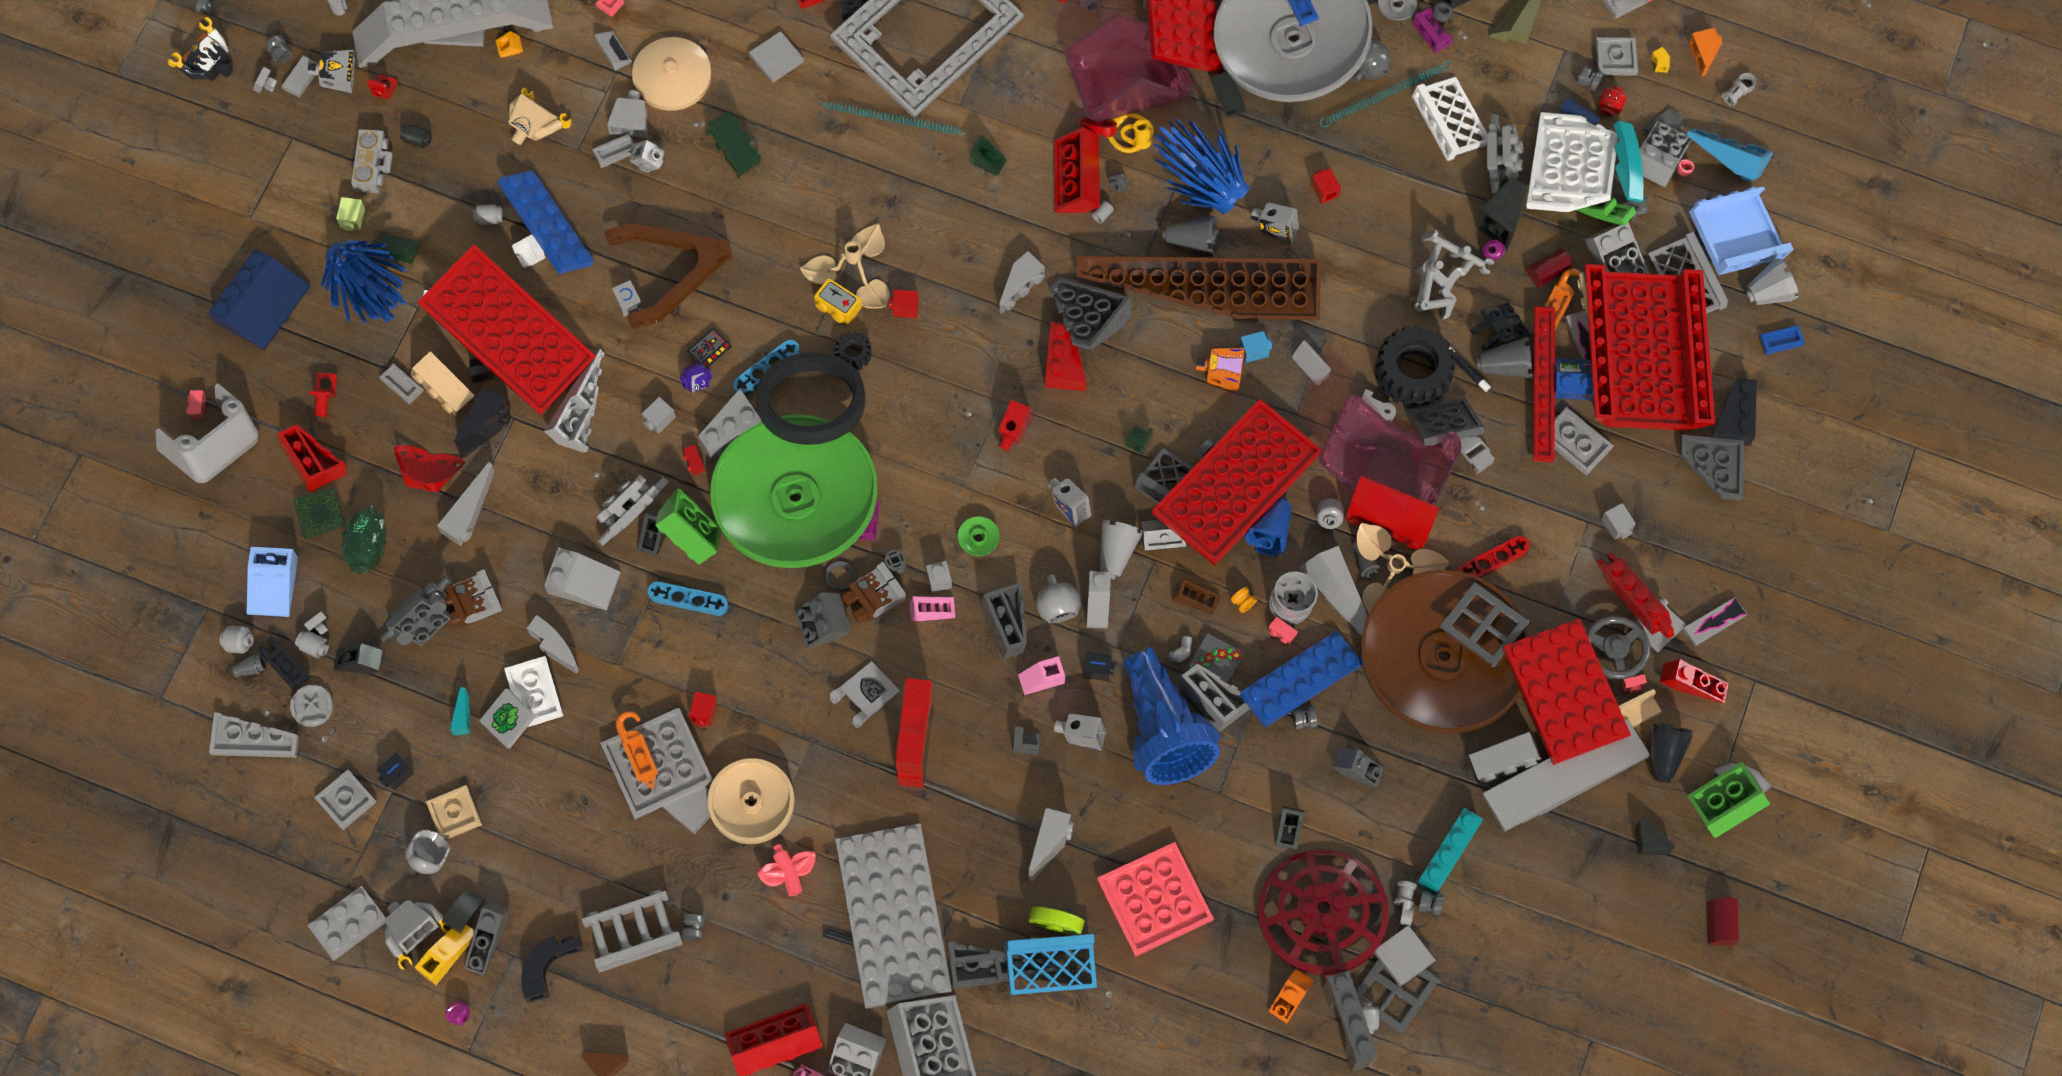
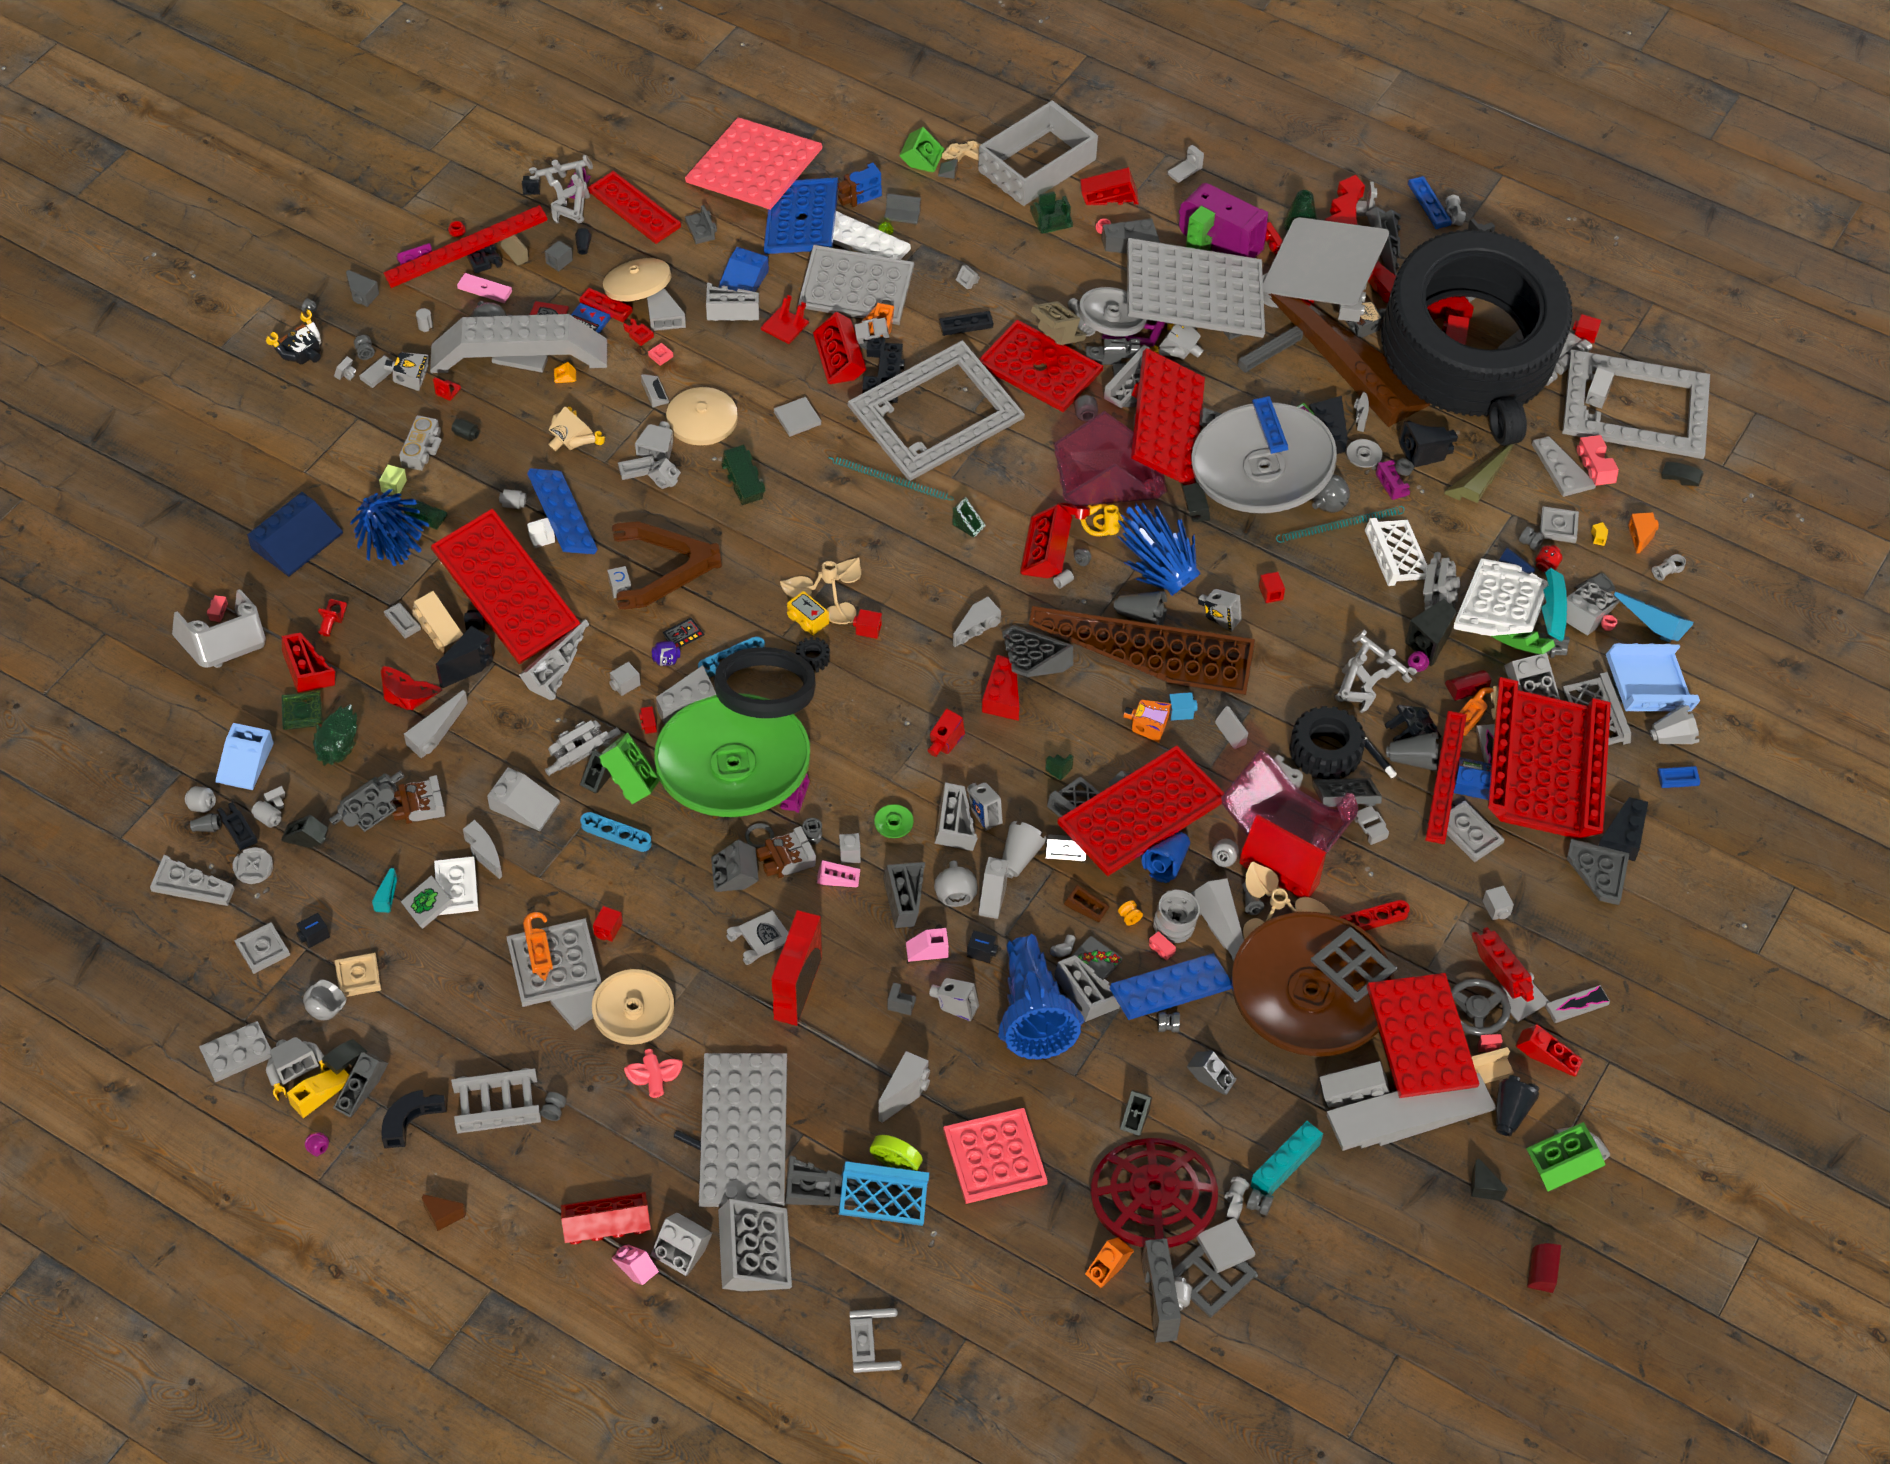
camera: 10 degrees right, 15 degrees down
none -> light grey wedge [935,783,977,851]

